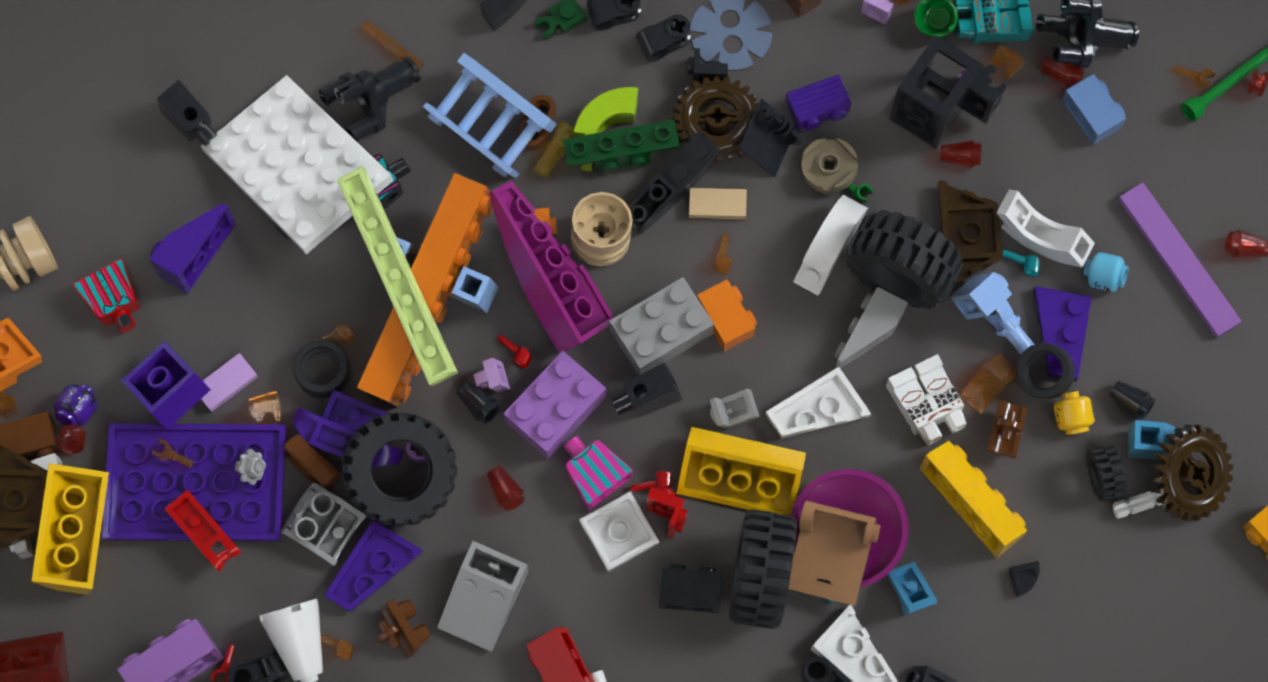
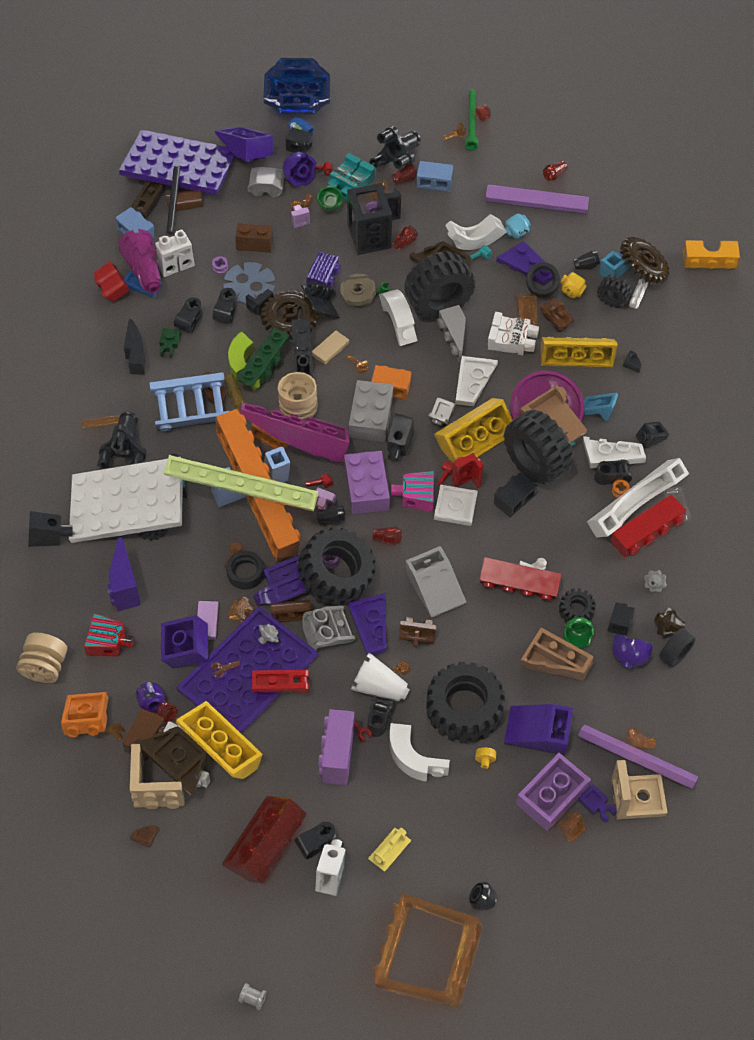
camera: 50 degrees left, 15 degrees down
light blue brick [949,272,1035,355] -> none

